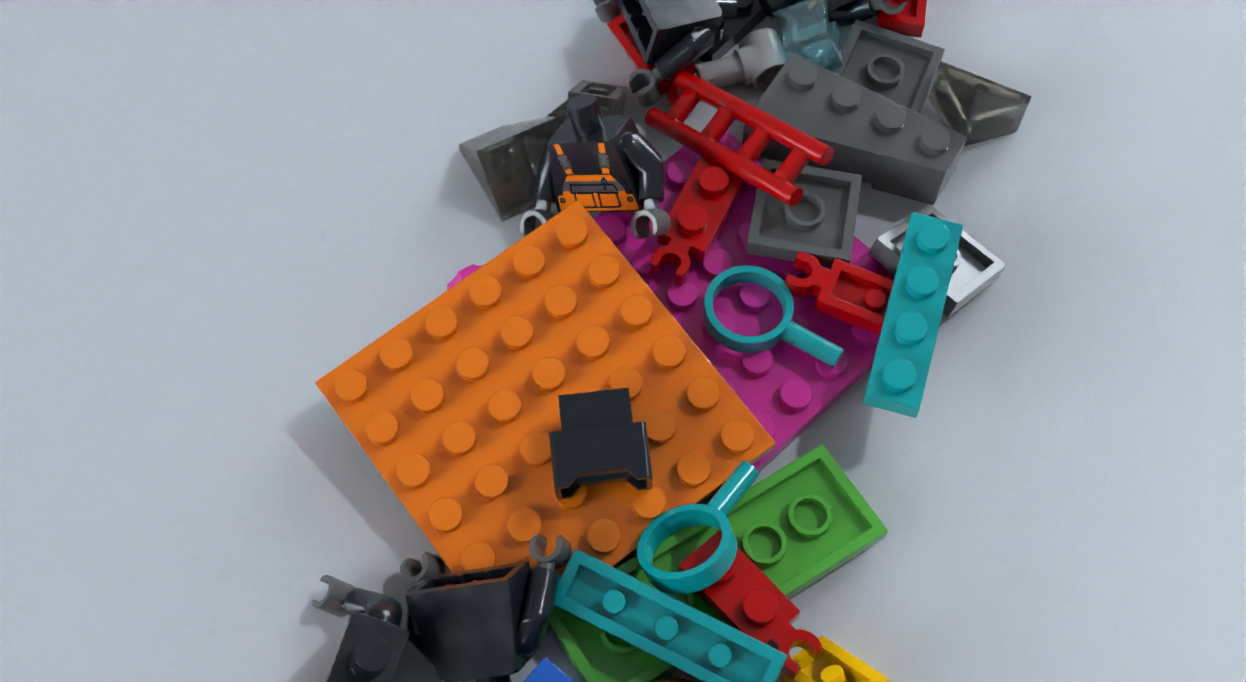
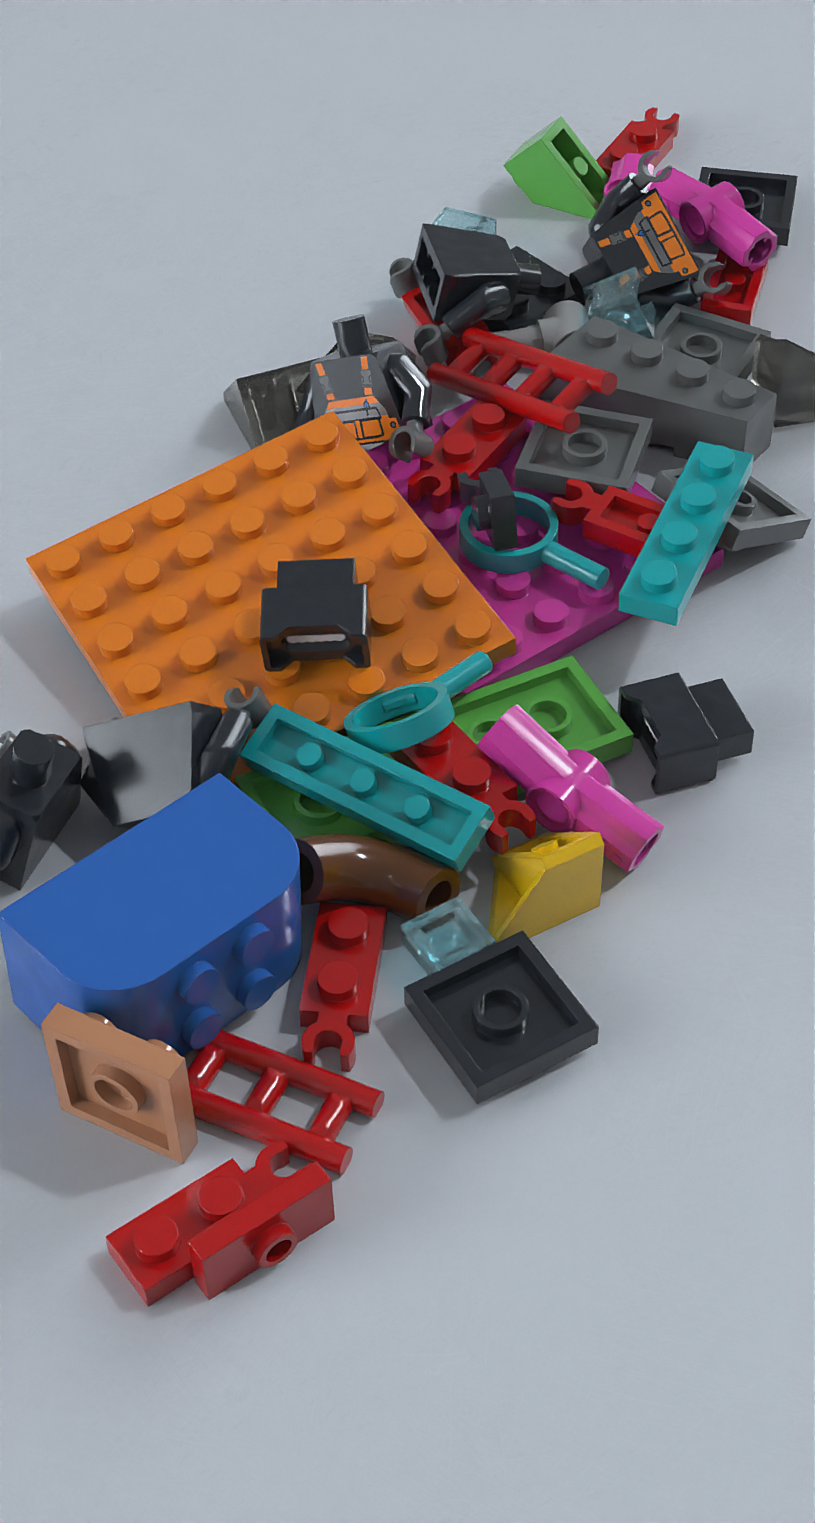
camera: 10 degrees right, 15 degrees down
none -> black plate [457,467,518,551]
none -> dark pink piece [477,704,665,872]
none -> black piece [617,673,754,794]

